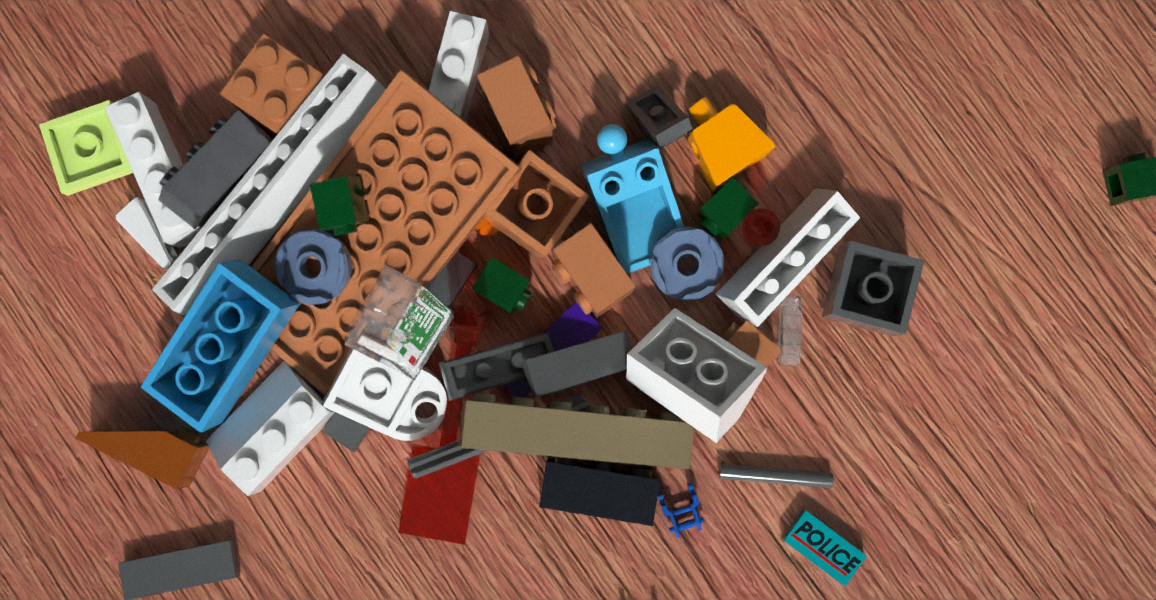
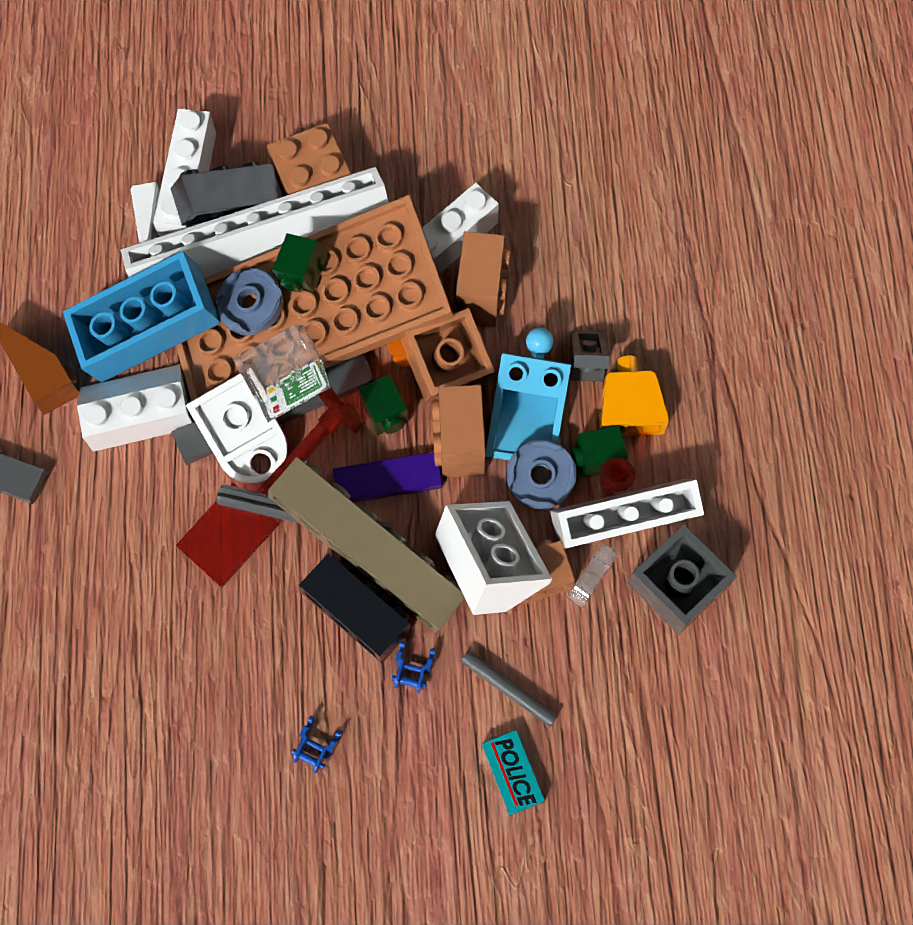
camera: 30 degrees right, 15 degrees down
yellowish green plate [39,100,133,195] -> none
dark grey tile [439,332,554,401] -> none
dark grey tile [522,331,632,398] -> none

